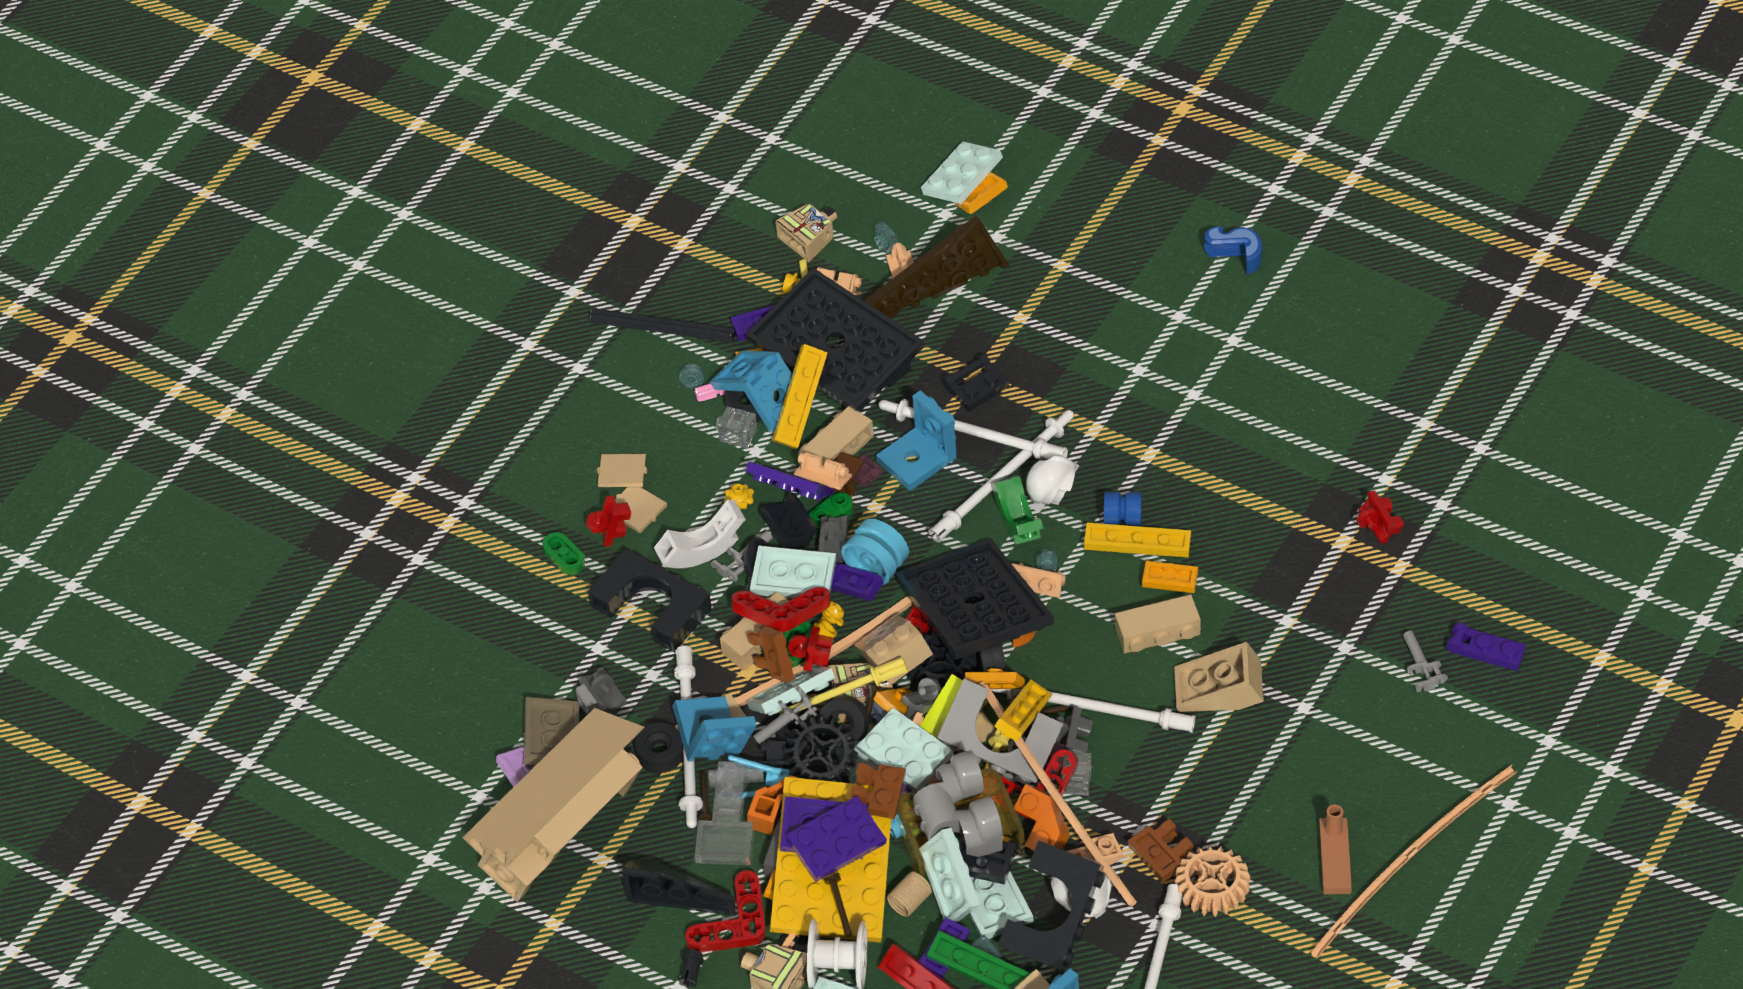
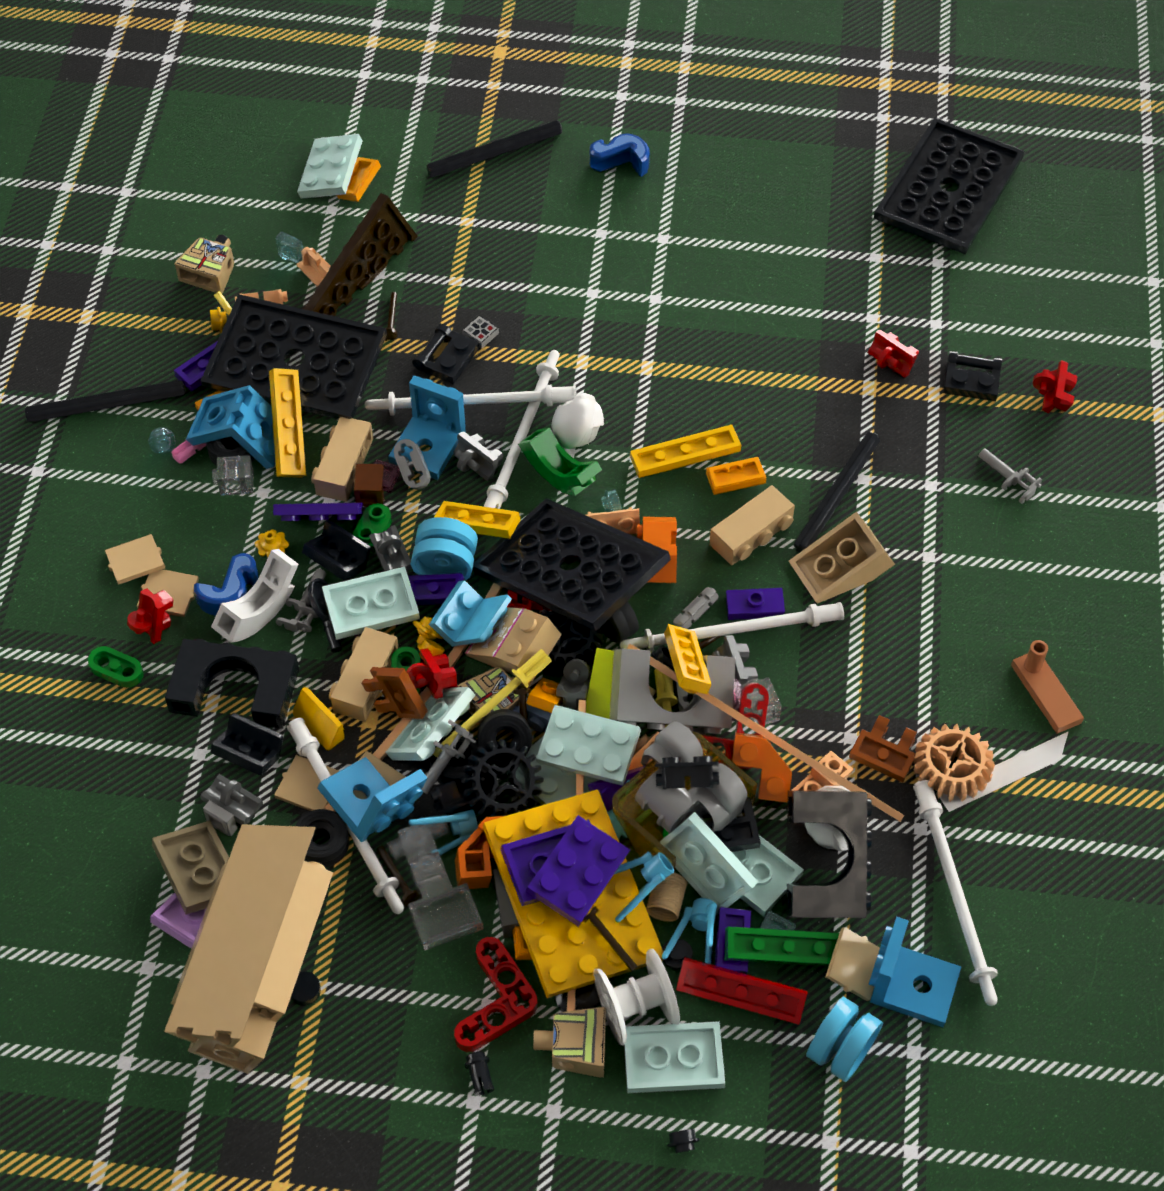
camera: 30 degrees left, 5 degrees up
black wedge [622,859,736,916] -> none
red beam [731,587,831,632] -> none
light nougat hinge [794,452,852,490] -> none
dark orange plate [851,763,906,819] -> none
light orange plate [965,668,1025,689] -> none
blue wheel [1104,491,1142,526] -> none
light nougat piece [1311,765,1517,958] -> none
dark purple plate [1446,623,1526,671] -> none
none -> blue animal [194,553,259,616]
none -> black bracket [210,713,283,776]
none -> tan piece [274,755,339,811]
none -> black tile [291,972,321,1006]
none -> yellow slope [293,687,345,750]
none -> dark brown piece [385,292,398,341]
none -> light grey beam [394,439,431,490]
none -> black axle [427,120,562,178]
none -> medium azure bracket [429,580,512,647]
none -> yellow plate [434,501,521,539]
none -> dark grey hips [453,431,504,481]
none -> light grey tile [462,315,499,349]
none -> medium azure plant [615,851,674,922]
none -> orange brick [637,517,677,583]
none -> black hinge [655,756,719,789]
none -> medium azure plant [662,898,718,964]
none -> black plate [662,939,693,970]
none -> light grey axle [673,587,719,629]
none -> dark purple plate [725,588,785,620]
none -> black axle [793,432,880,552]
none -> black plate [873,117,1025,255]
none -> white sticker [940,731,1069,812]
none -> black plate [943,350,1002,401]
none -> red hips [1033,360,1077,413]

